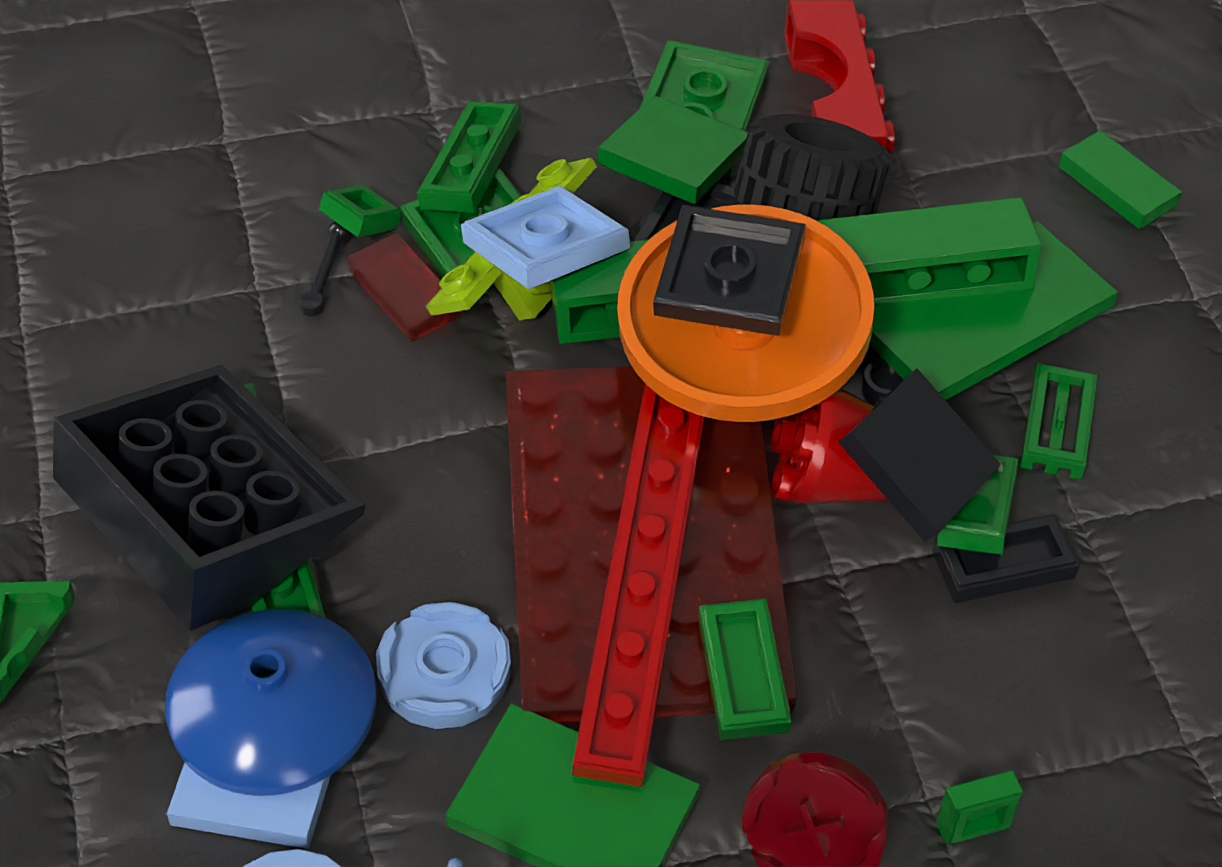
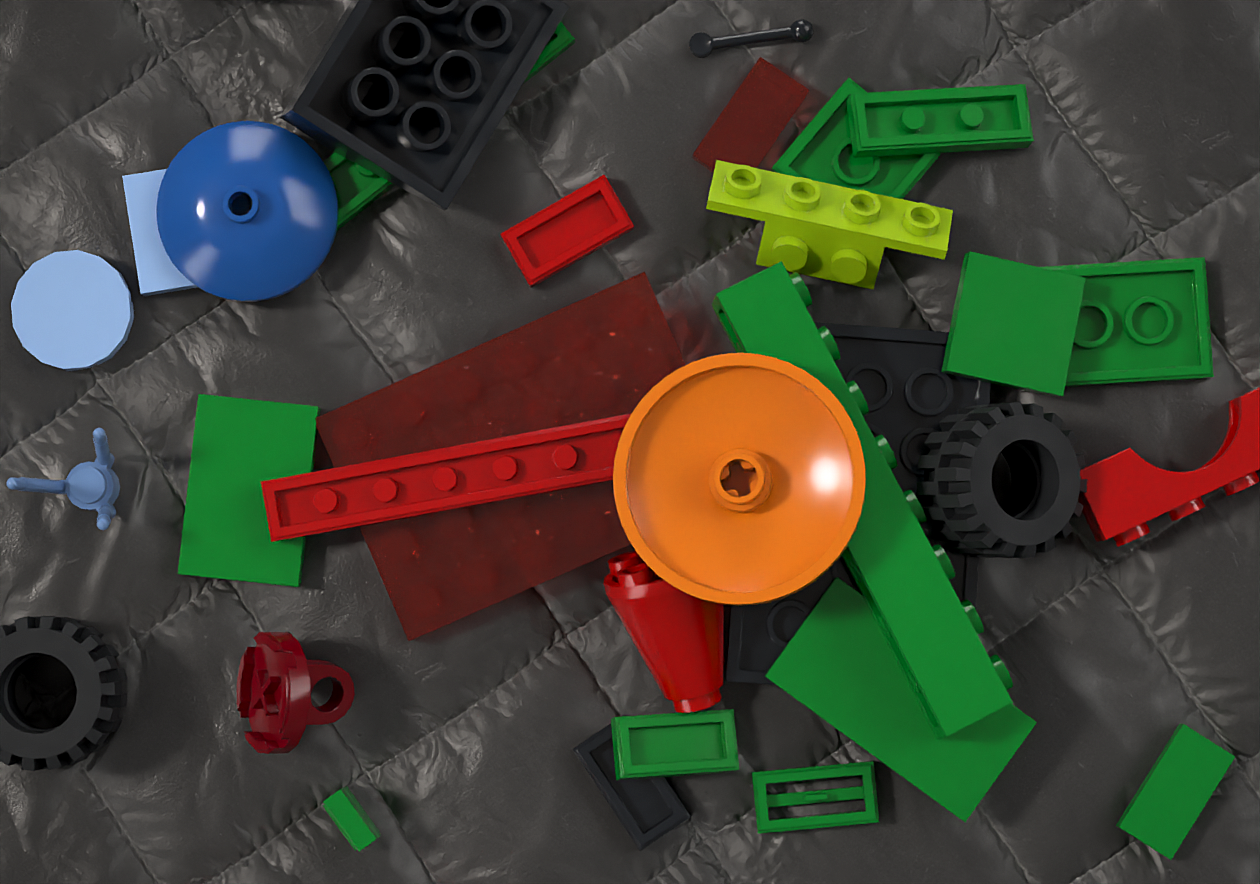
camera: 75 degrees right, 35 degrees up
green tile [318,184,402,238] -> none
light blue tile [376,602,511,729] -> none
light blue tile [461,186,630,289] -> none
black tile [653,205,806,336] -> none
green tile [698,598,791,741] -> none
black tile [839,368,1001,542] -> none
none -> red tile [500,175,634,288]

